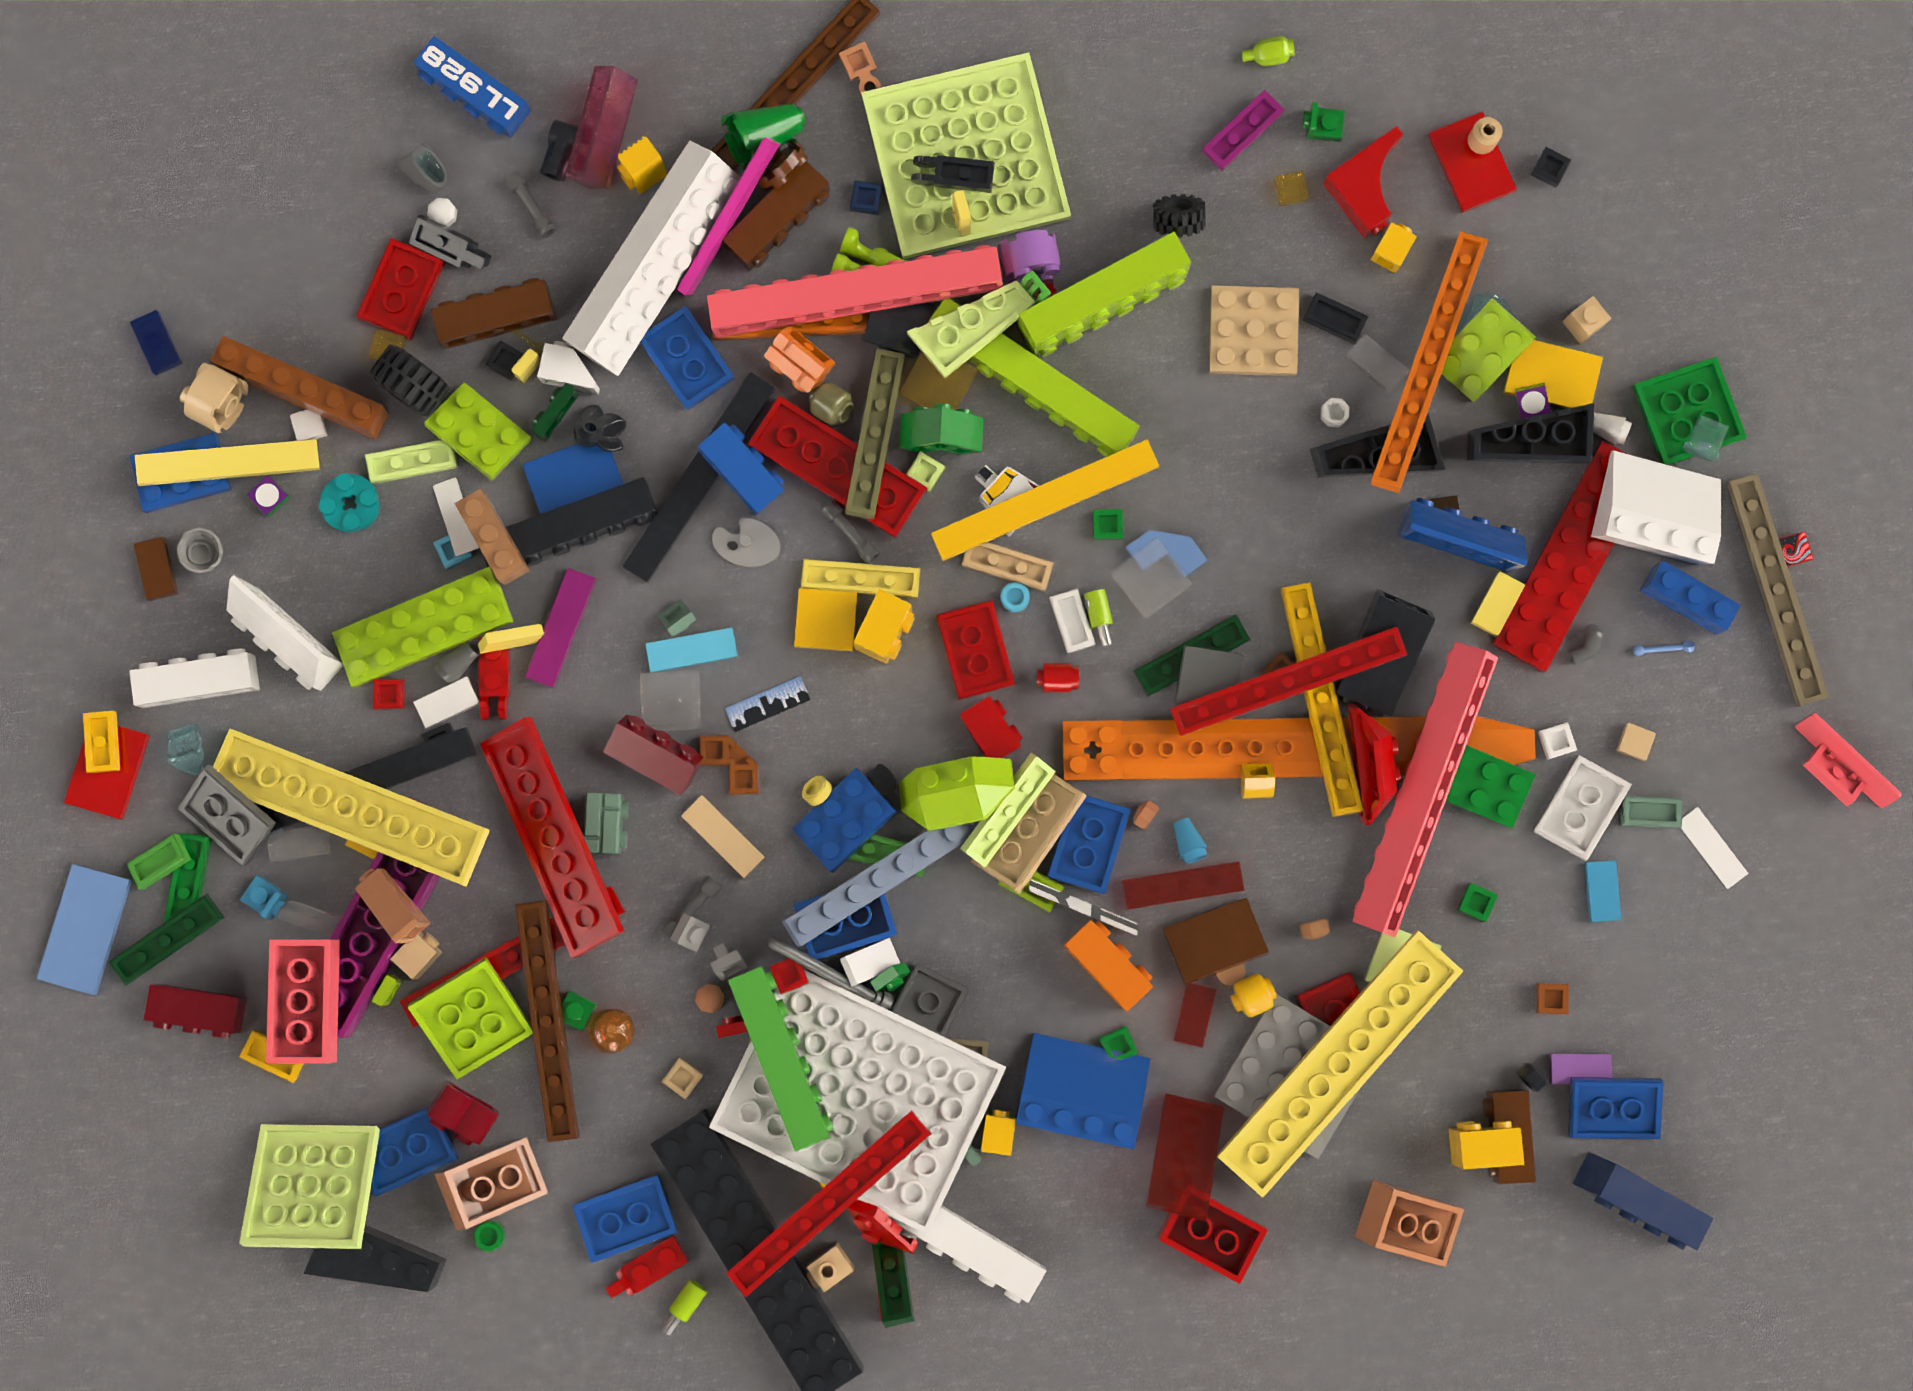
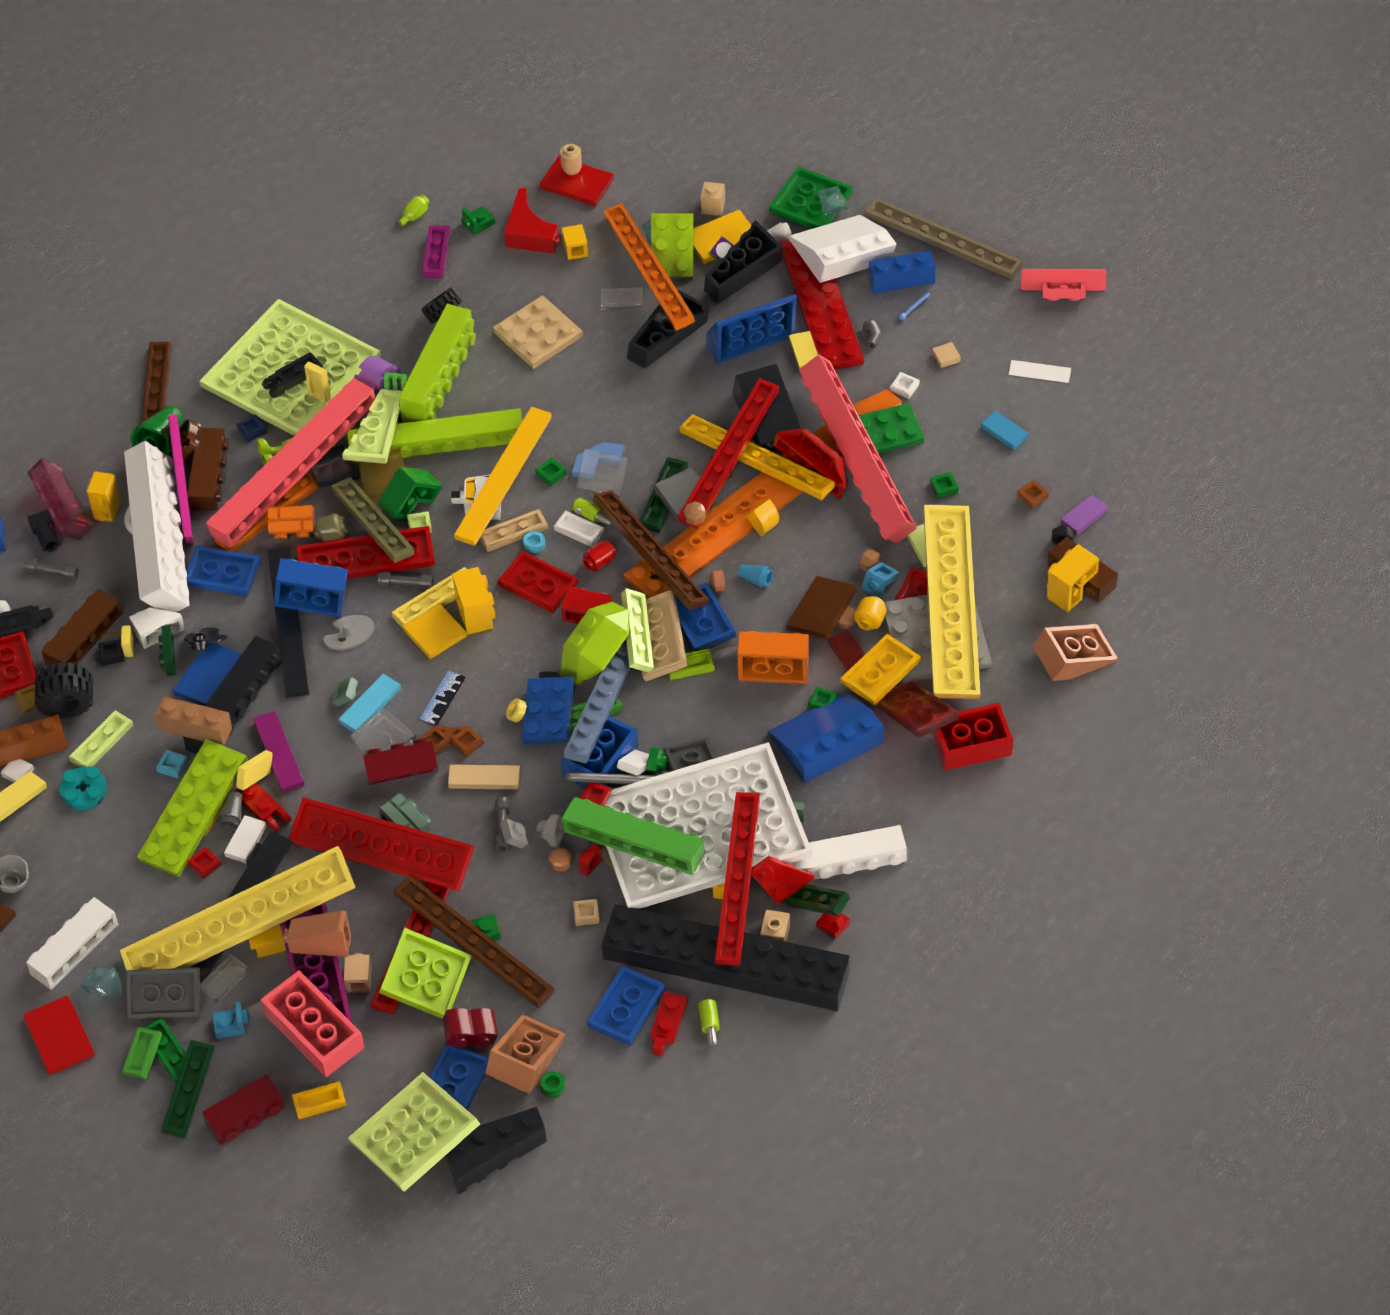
camera: 40 degrees left, 30 degrees down
medium blue tile [37,864,132,995] -> none
yellow plate [83,711,120,773] -> none
white slope [226,575,343,691] -> none
tile [247,475,291,517] -> none
lime tile [372,974,402,1006] -> none
lime plate [424,382,531,481] -> none
white sticker [433,477,479,556] -> none
clear orange hair [587,1009,635,1054] -> none
nougat plate [838,41,881,96] -> none
yellow brick [981,1109,1016,1156] -> none
clear red tile [1122,861,1245,910] -> none
clear yellow tile [1274,171,1309,207] -> none
black tile [1303,292,1369,344] -> none
white tile [1320,398,1350,428] -> none
black plate [1530,147,1571,188] -> none
white tile [1534,755,1632,862] -> none
blue tile [1568,1077,1663,1139] -> none
dark blue wedge [1572,1152,1714,1250] -> none
sand green tile [1620,796,1682,828] -> none
tile [1779,532,1814,567] -> none
none -> reddish brown tile [592,490,709,610]
none -> medium nougat tile [683,502,706,525]
none -> yellow tile [840,634,921,706]
none -> dark azure bracket [862,562,899,598]

